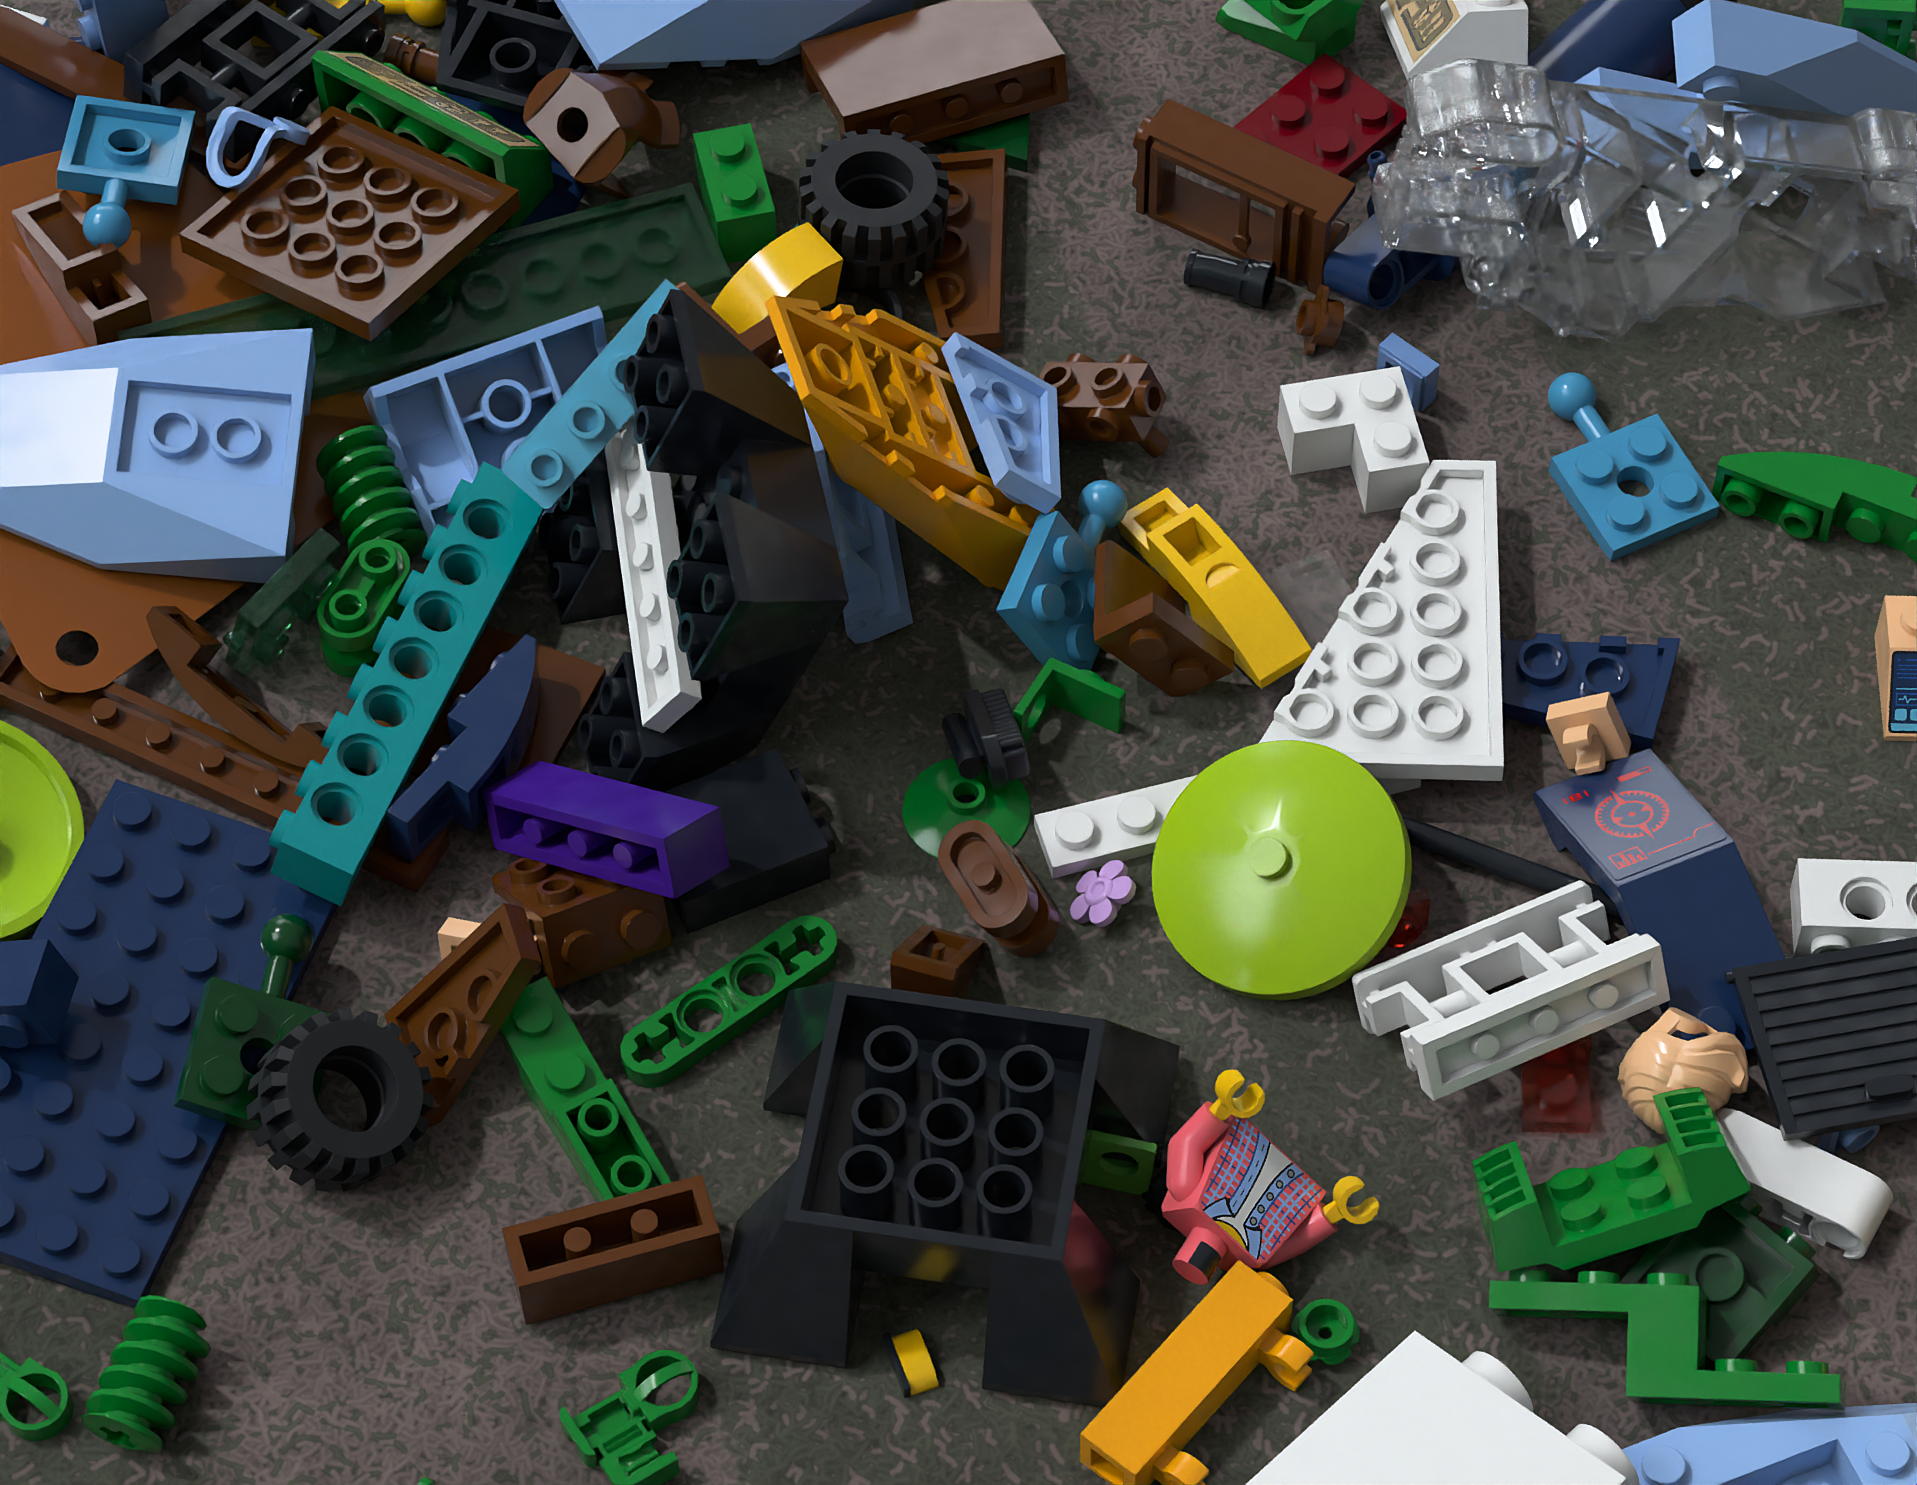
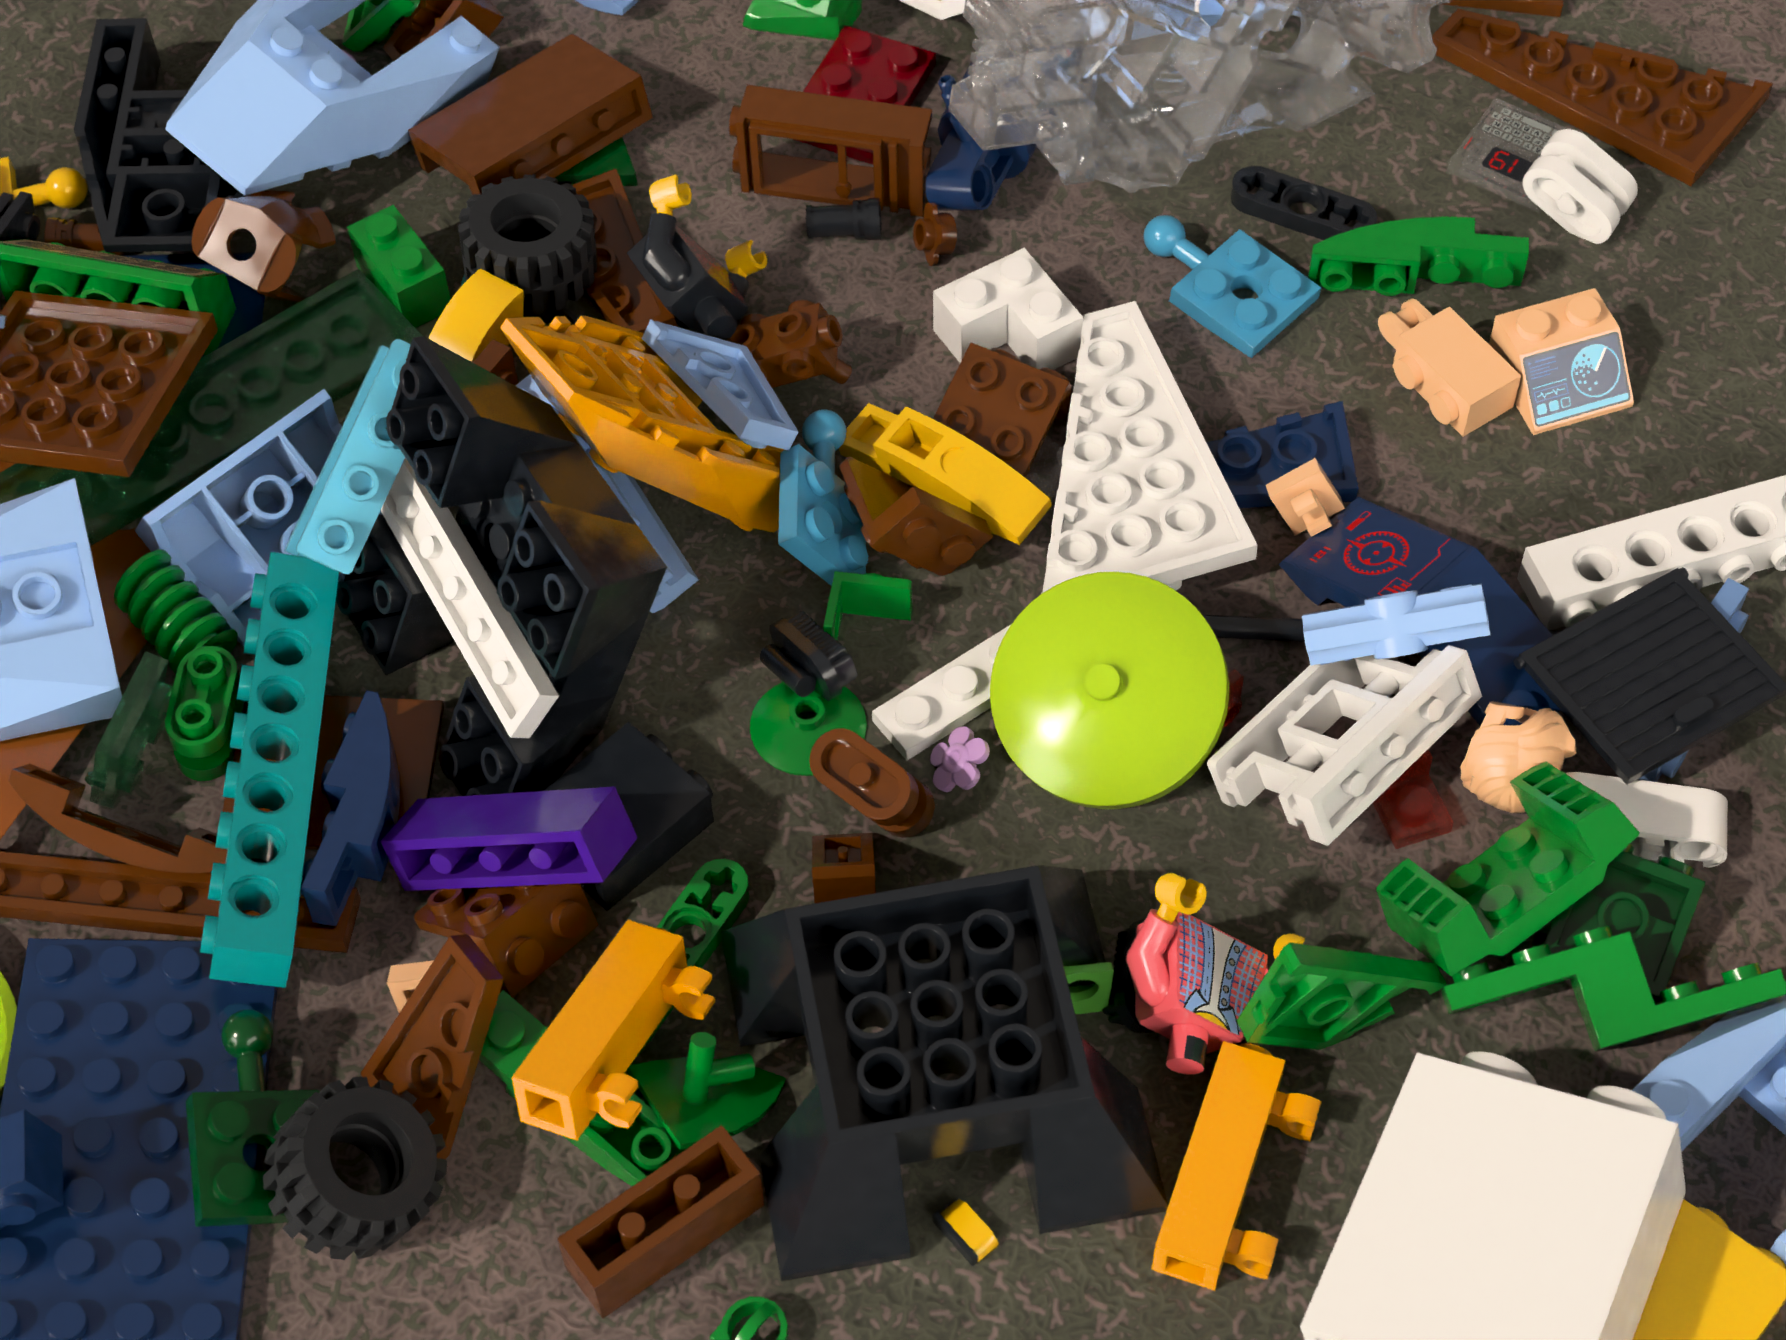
camera: 20 degrees left, 0 degrees up
green plate [1292,1299,1360,1365] -> none
medium blue tile [1377,332,1440,411] -> none
none -> light orange brick [512,920,715,1141]
none -> green shield [626,1032,786,1150]
none -> black torso [627,175,767,340]
none -> reddish brown bracket [933,342,1073,477]
none -> black beam [1231,166,1377,240]
none -> green wing [1237,942,1447,1050]
none -> light blue piece [1302,583,1491,666]
none -> light nougat brick [1378,299,1521,437]

